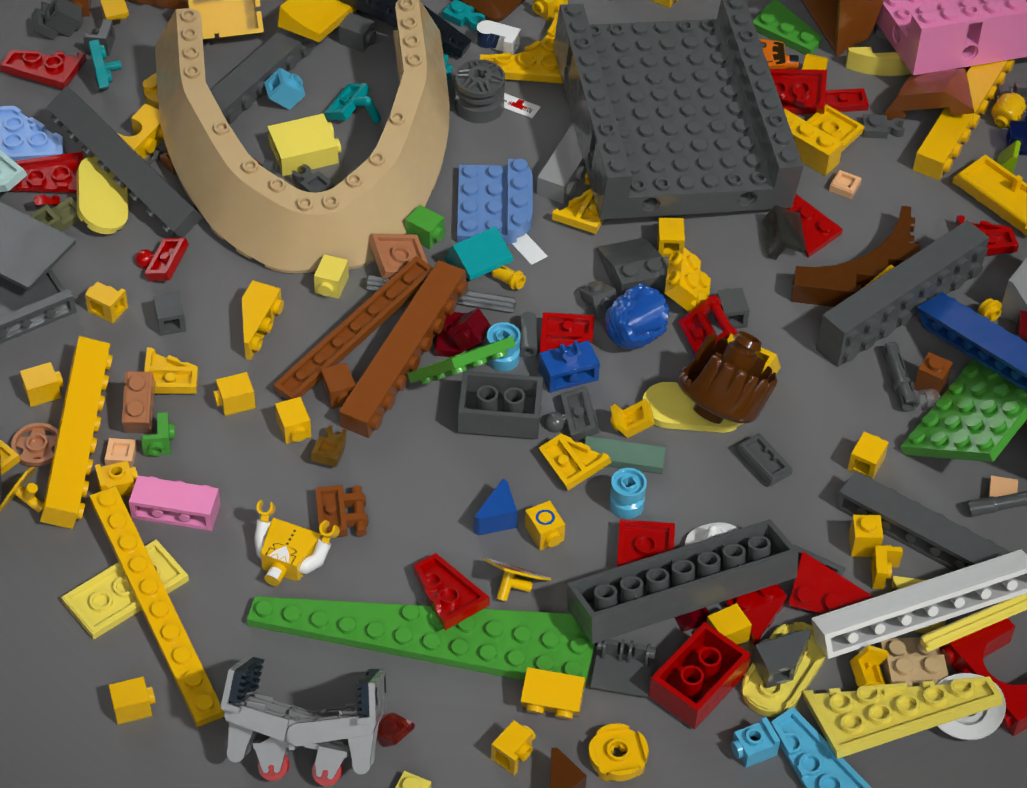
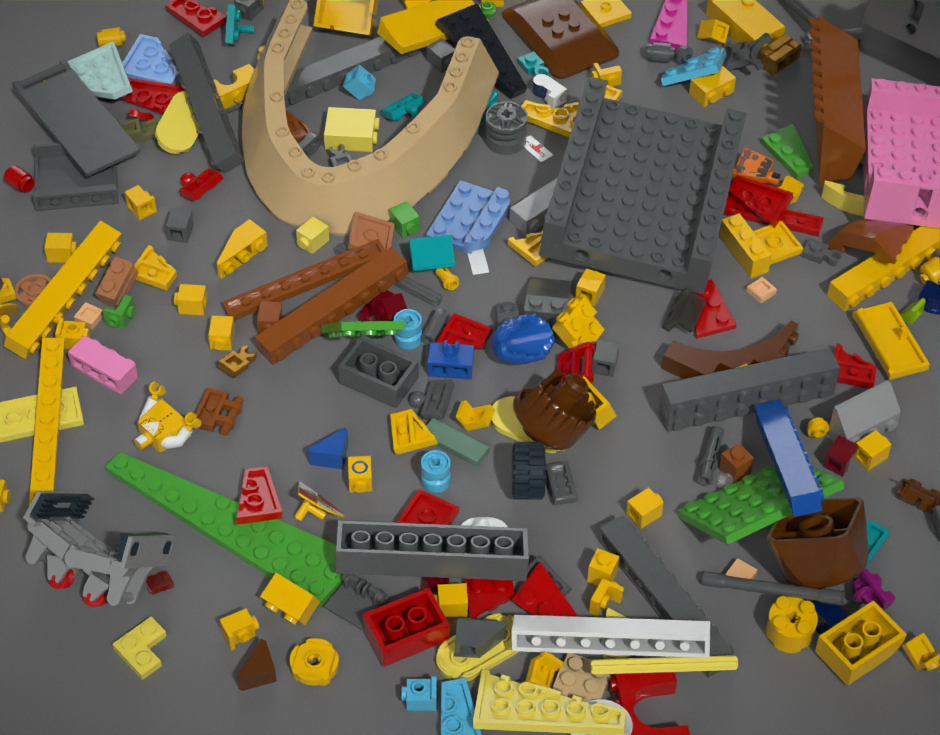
camera: 25 degrees right, 0 degrees up
none -> black wheel [512,442,546,500]

